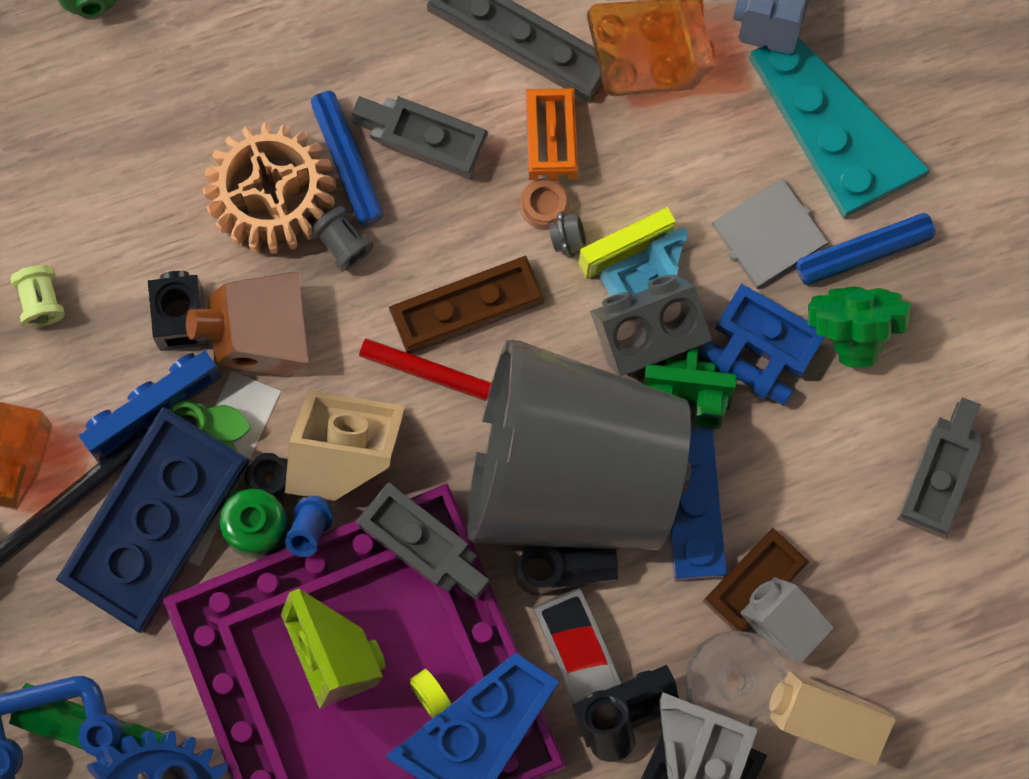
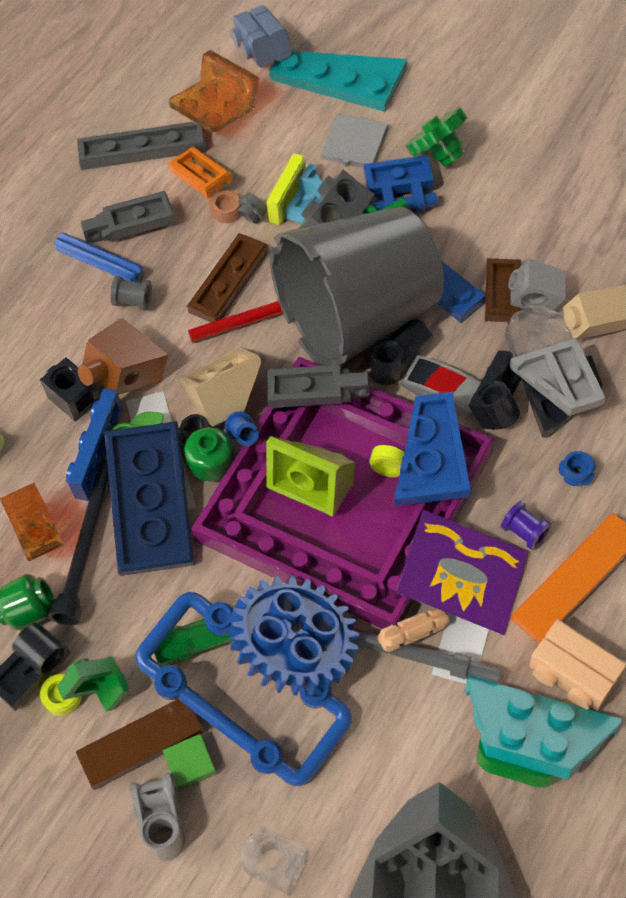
camera: 30 degrees left, 15 degrees down
light nougat gear [203,122,336,254] -> none
blue axle [796,213,936,285] -> none
dark grey hinge [897,397,982,539] -> none

